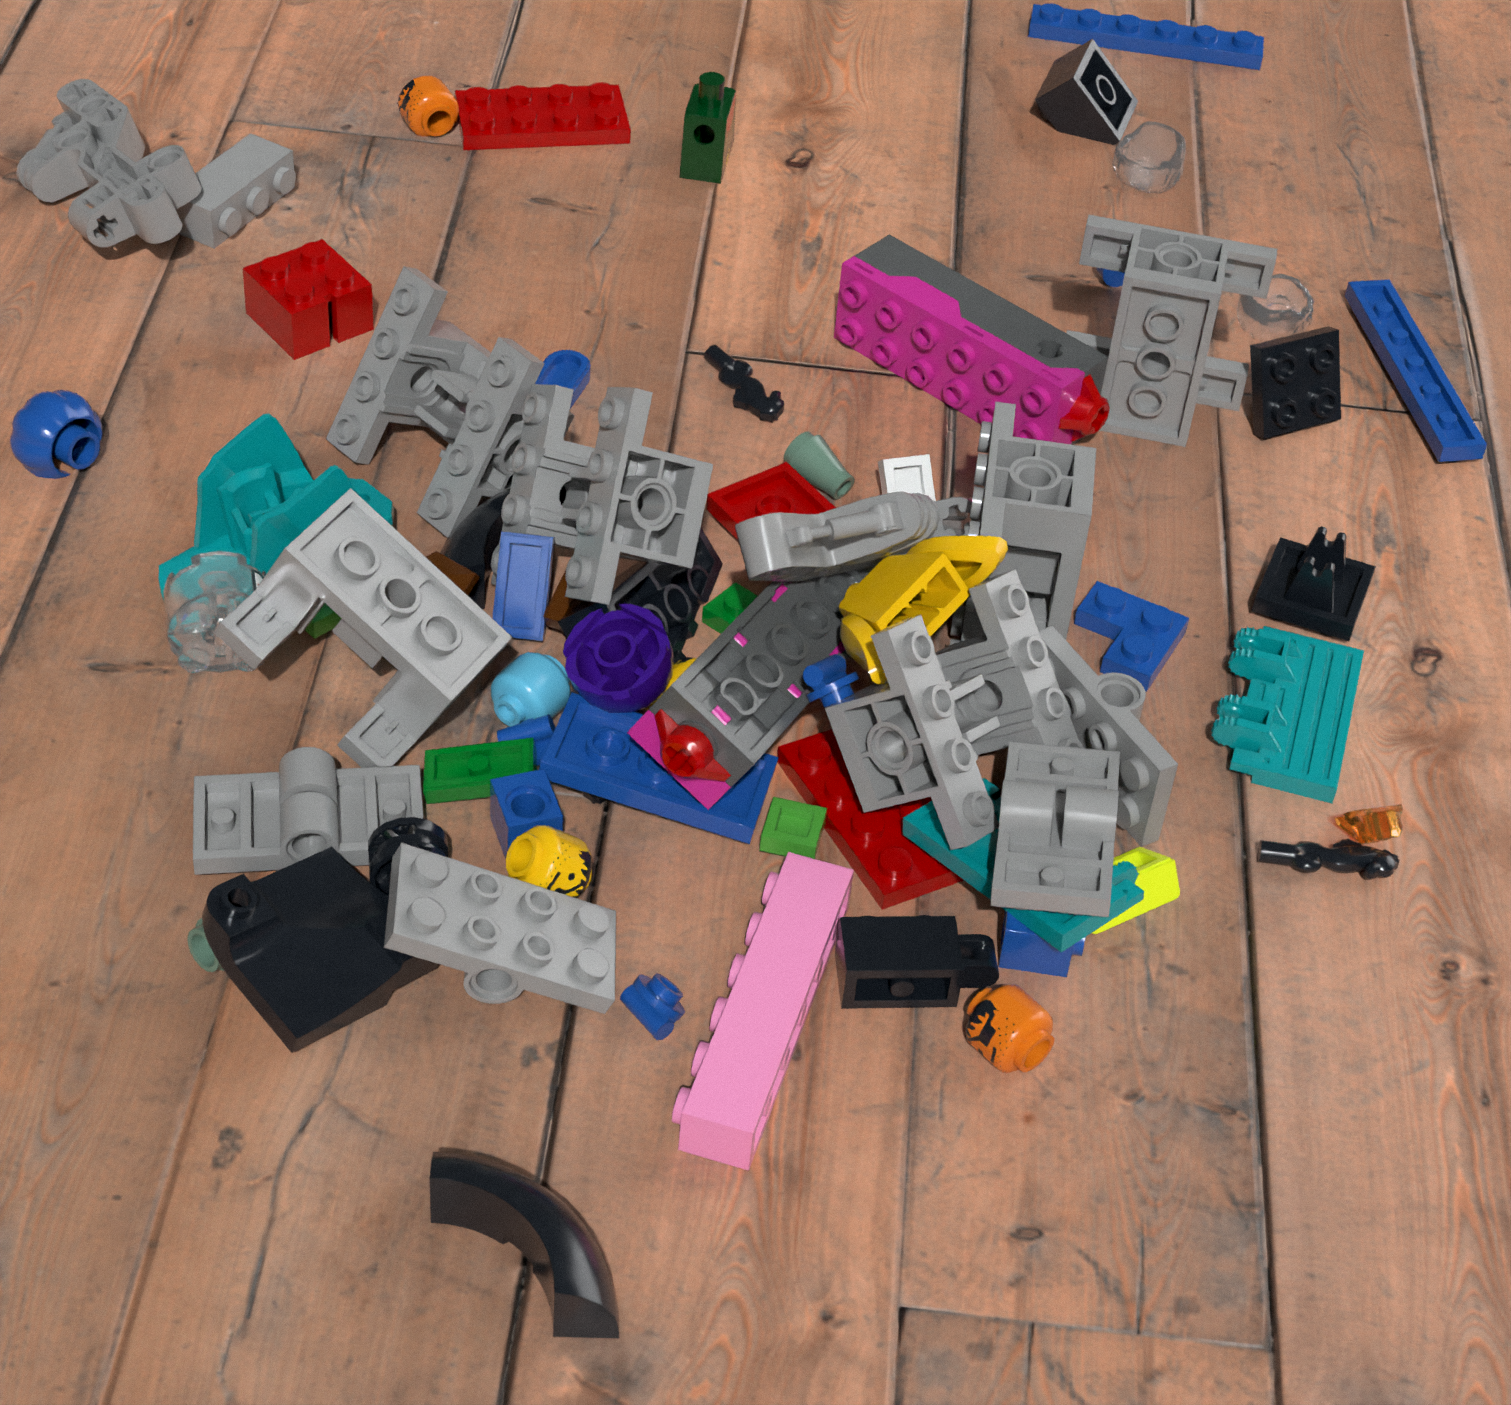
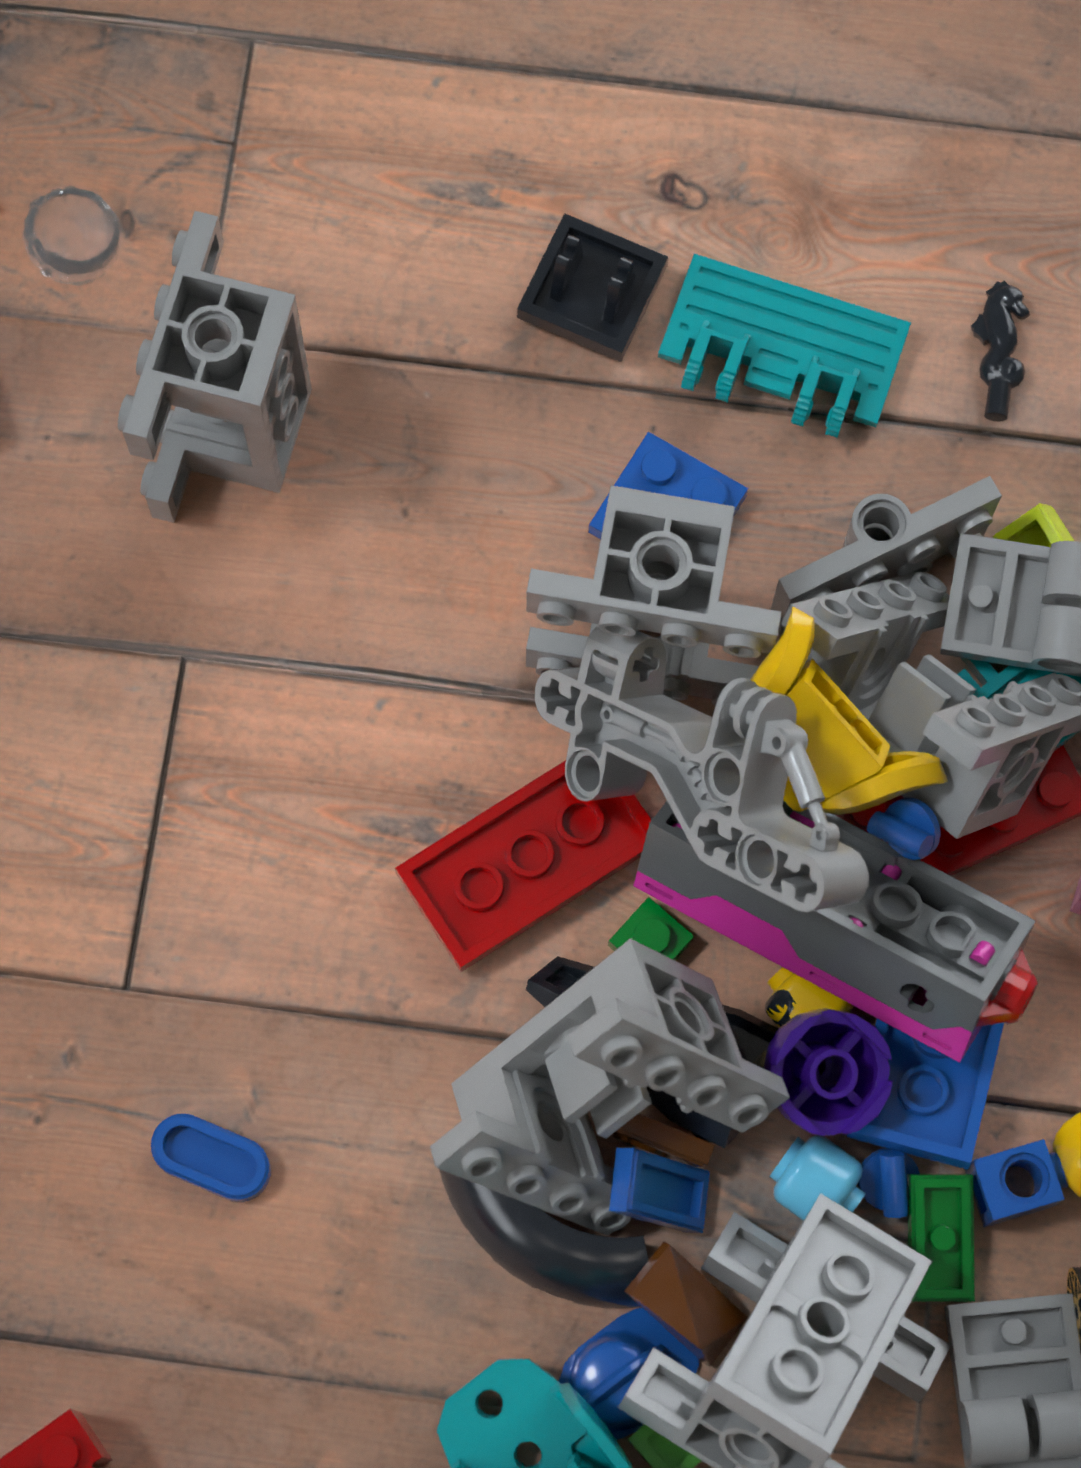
camera: 85 degrees left, 30 degrees up
light grey piece [326,266,575,538] -> none
black animal [704,345,784,422] -> none
bright green plate [759,797,827,859] -> none
sand green cone [784,431,855,500] -> none
dark pink piece [834,234,1110,445] -> none
white plate [878,454,936,501] -> none
black plate [1250,326,1341,439] -> none
clear orange piece [1335,804,1403,845] -> none
blue plate [1345,279,1487,462] -> none

